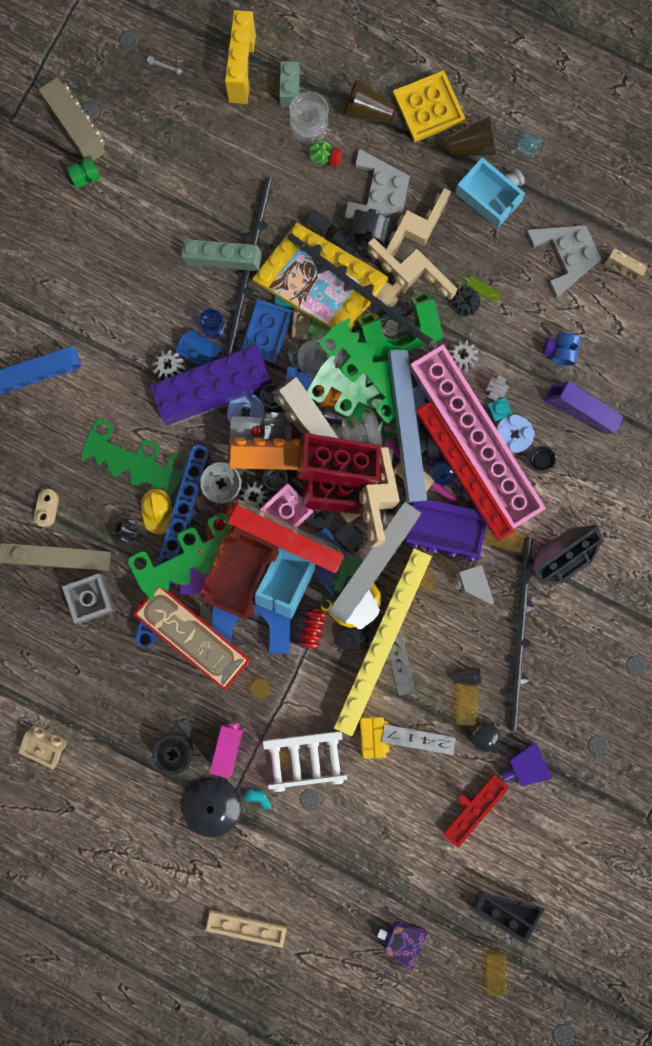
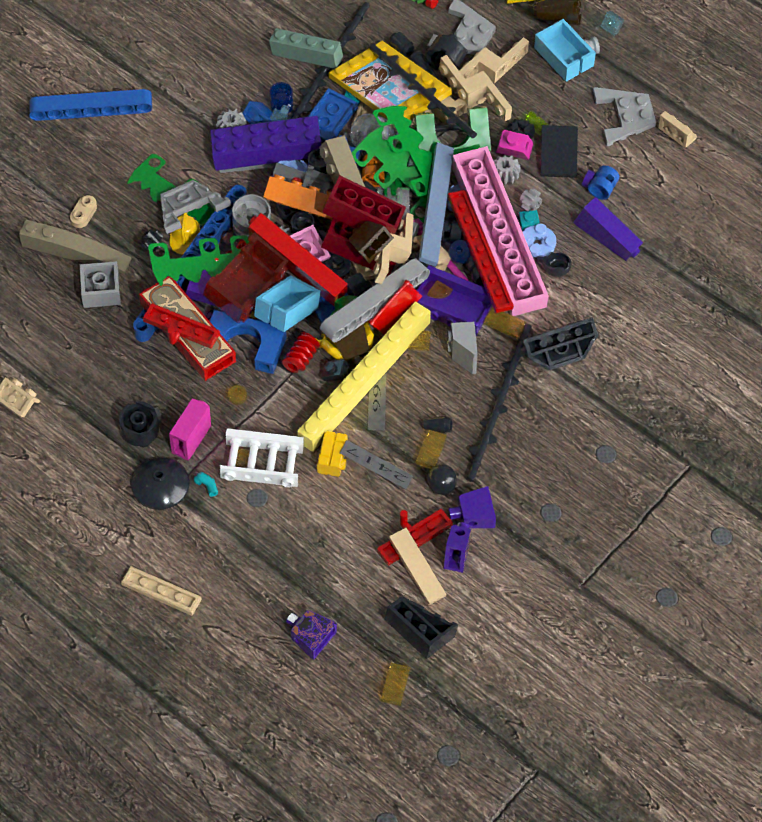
camera: 10 degrees right, 25 degrees down
none -> red plate [143,303,220,349]
none -> light grey wing [160,180,231,234]
none -> clear light blue tile [270,105,290,121]
none -> dark brown torso [349,221,394,263]
none -> red door [368,280,422,335]
none -> tan tile [388,528,447,605]
none -> clear orange tile [427,280,453,299]
none -> dark purple torso [444,522,471,573]
none -> dark pink torso [496,130,534,160]
none -> black tile [541,125,578,178]

